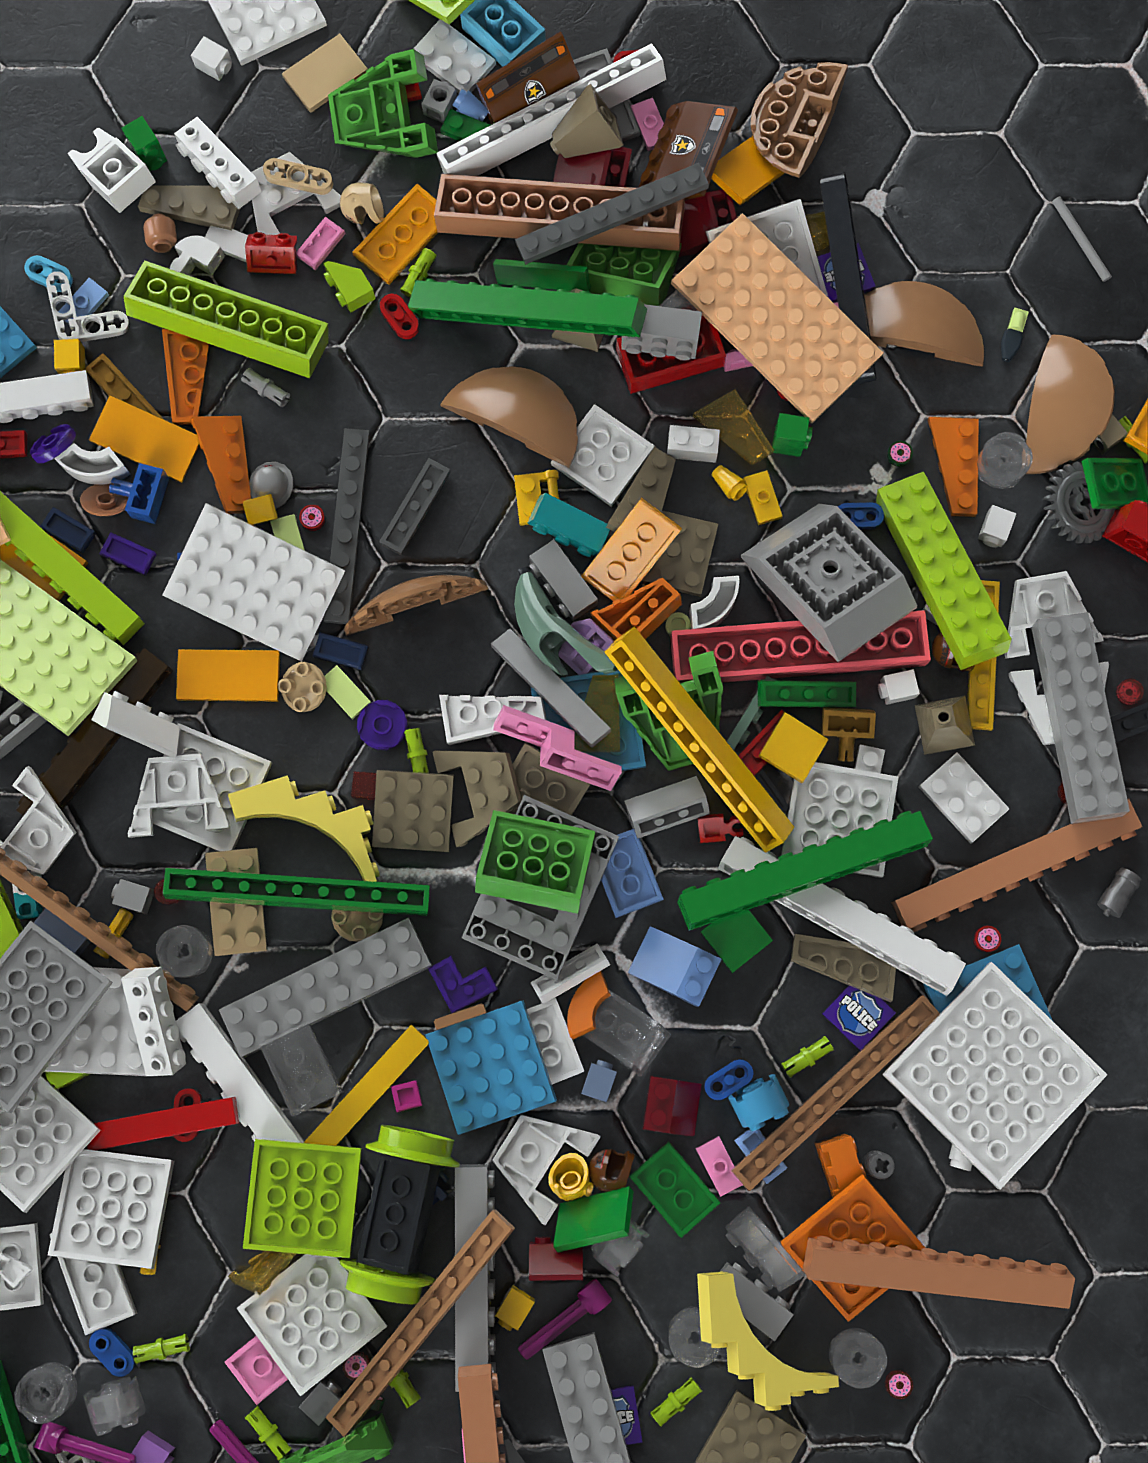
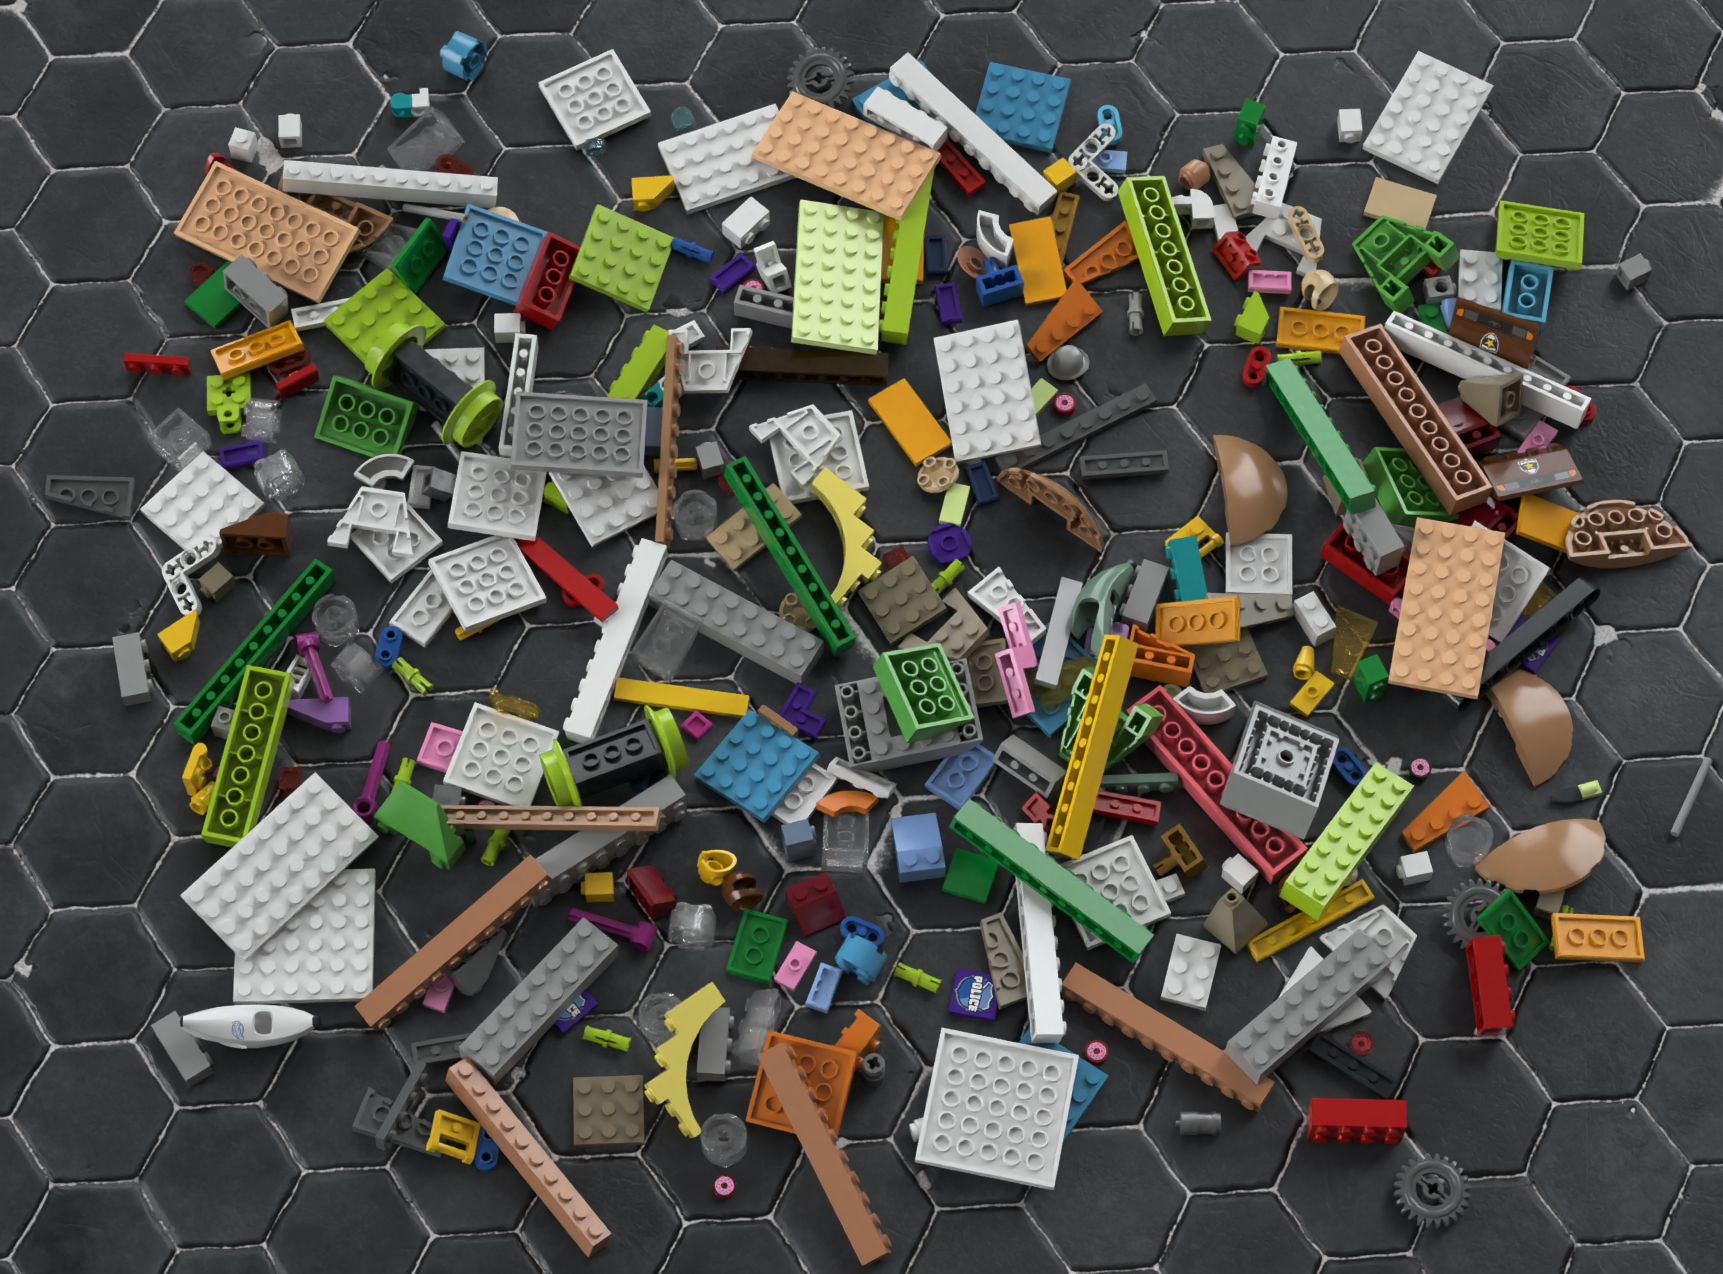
camera: 55 degrees right, 15 degrees down
dark purple tile [30,424,76,463] -> none
white brick [68,128,156,213] -> none
white slope [91,691,180,758] -> none
white brick [121,967,186,1076] -> none
yellow slope [243,494,277,525] -> none
lime plate [243,1139,362,1258] -> none
white wing [492,1115,601,1225] -> none
green tile [493,259,591,292] -> none
dark grey plate [515,163,709,265] -> none
green tile [553,1186,634,1253] -> none
medium nougat plate [731,995,940,1191] -> none
green tile [758,681,856,707] -> none
yellow tile [758,712,828,783] -> none

